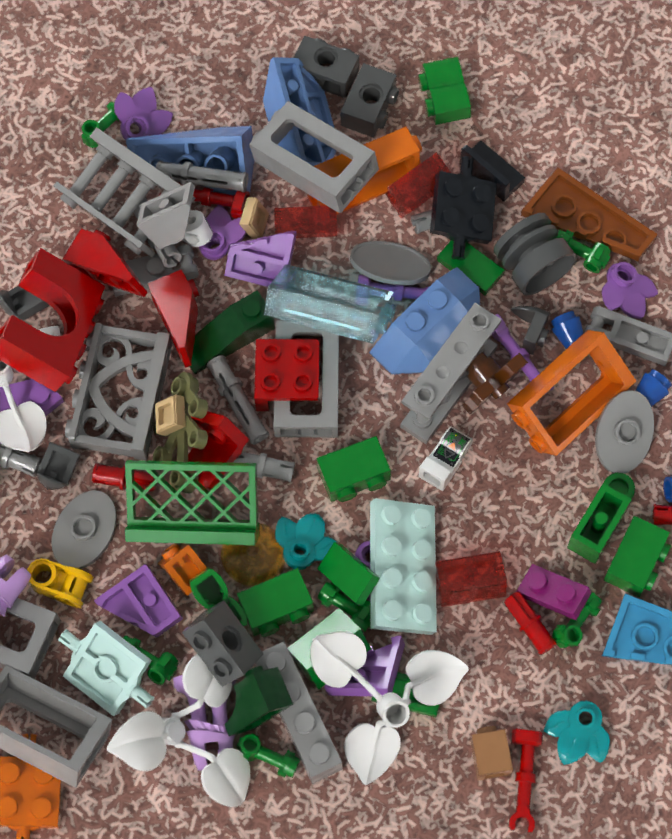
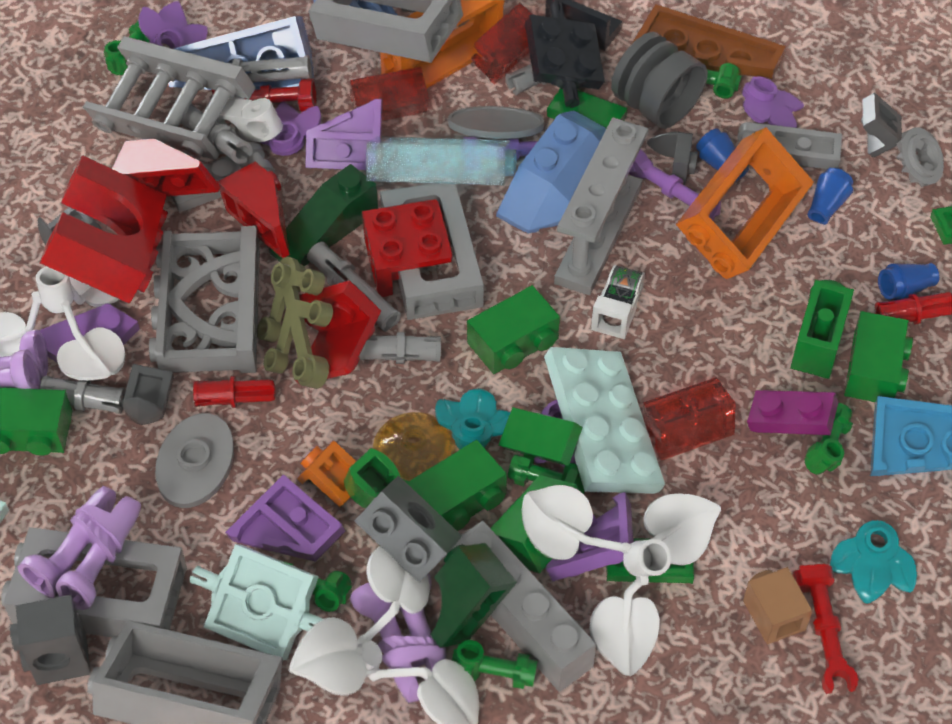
camera: 15 degrees left, 15 degrees down
yellow piece [27,558,94,609] -> none
green fence [125,460,260,545] -> none
light grey slope [137,182,195,249] -> none
tan tile [155,394,186,436] -> none
tan tile [239,197,269,239] -> none
reddish brown plant [462,352,528,414] -> none
red axle [504,592,557,655] -> none
light grey piece [595,390,654,474] -> none

